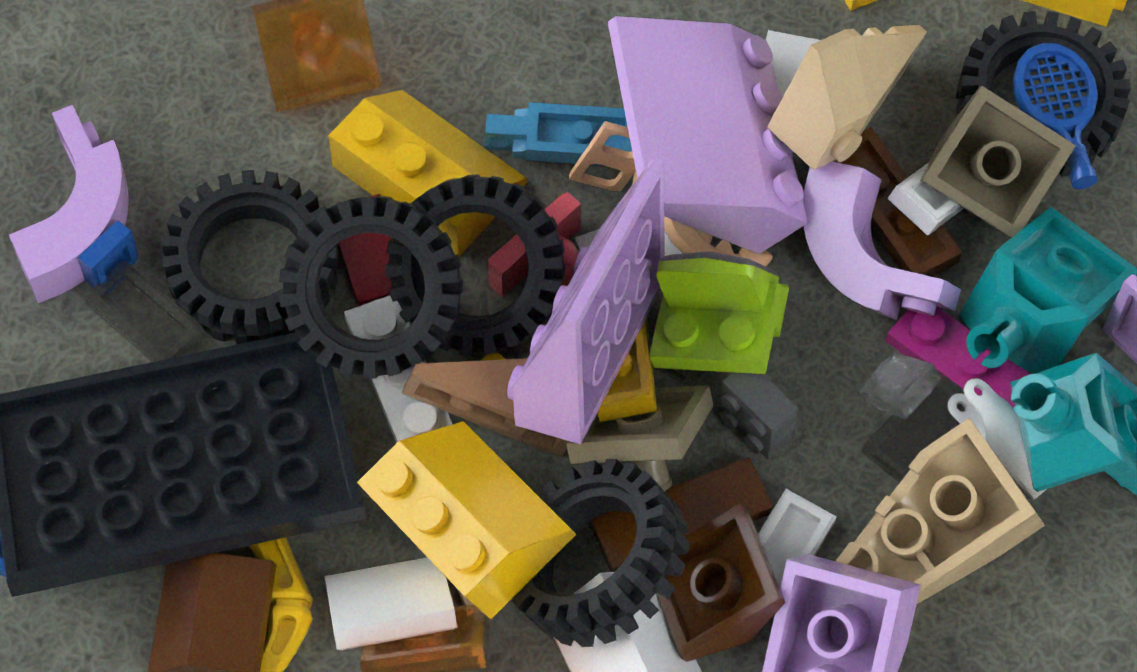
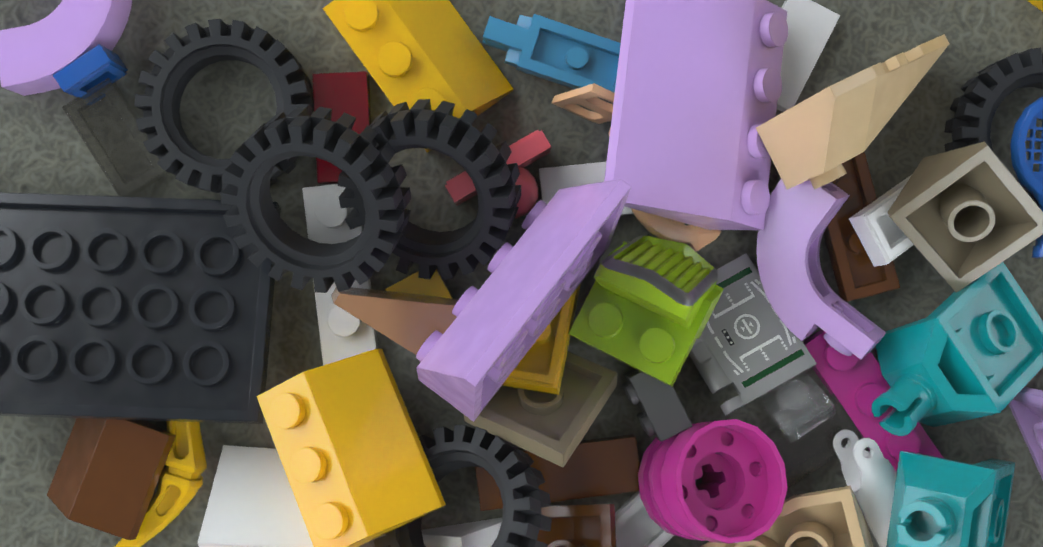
camera: 15 degrees right, 25 degrees up
none -> dark pink wheel [638,419,788,544]
none -> light grey piece [689,253,817,416]

